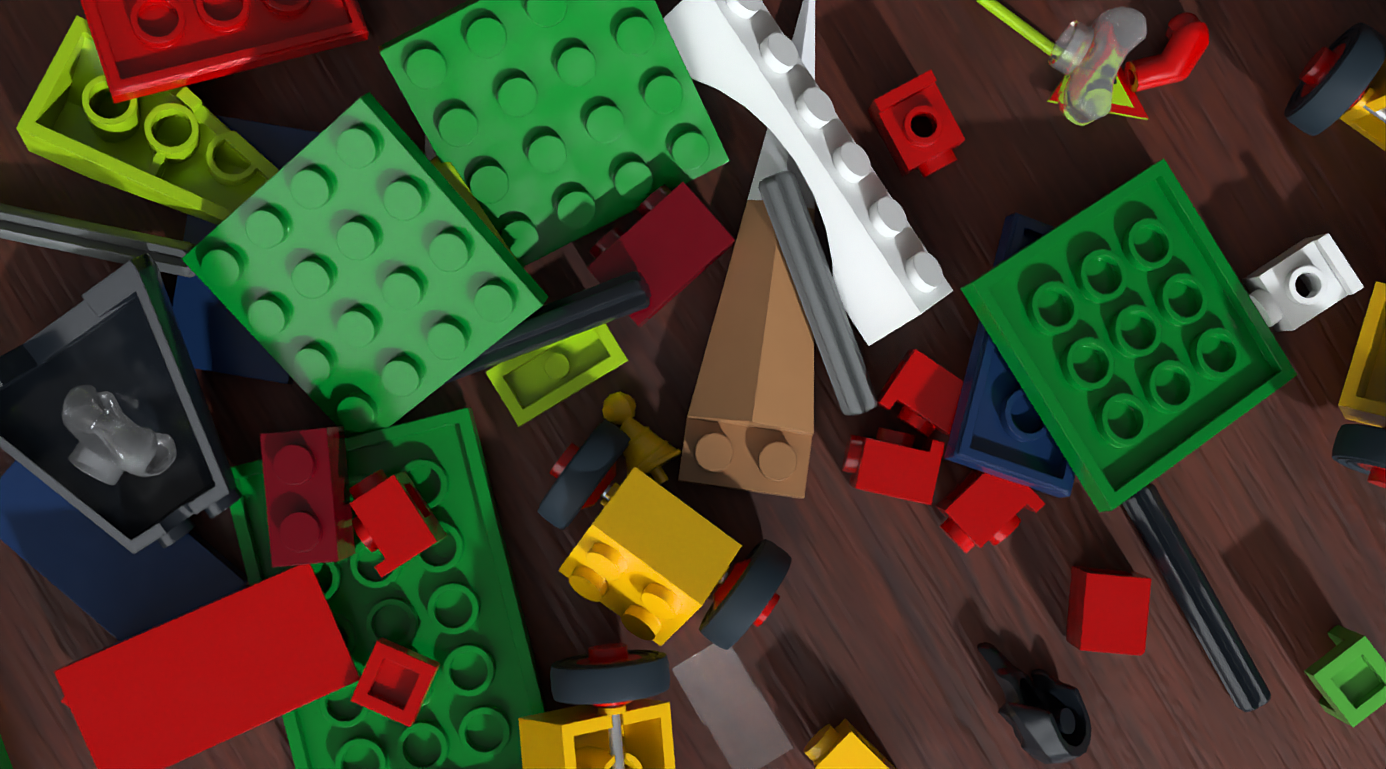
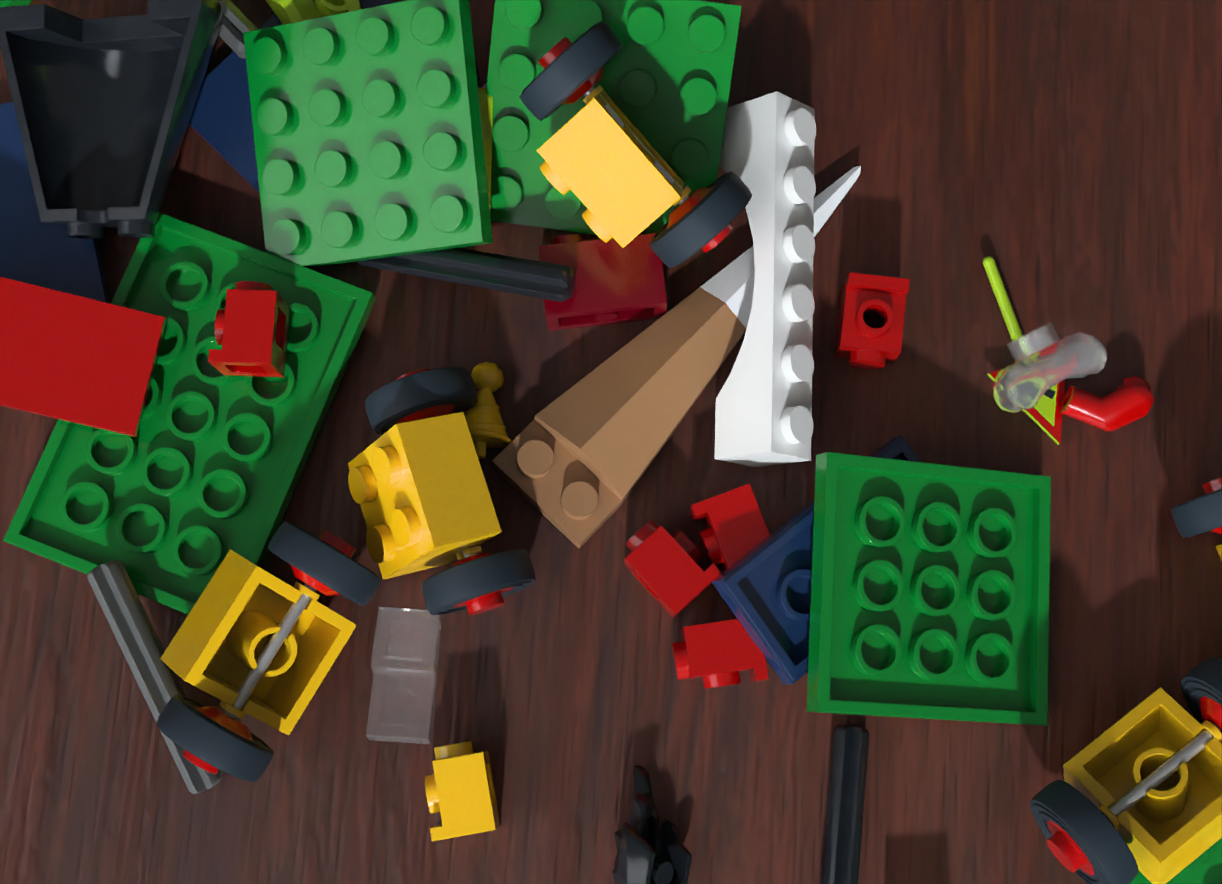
camera: 40 degrees right, 10 degrees down
clear piece [61,384,177,485] -> none
dark red brick [260,426,355,567] -> none
red plate [350,637,440,727] -> none
lime plate [486,324,629,427] -> none
dark grey axle [758,170,878,416] -> none
red panel [1066,566,1151,656] -> none
white brick [1242,233,1364,332] -> none
none -> brick [519,21,752,268]

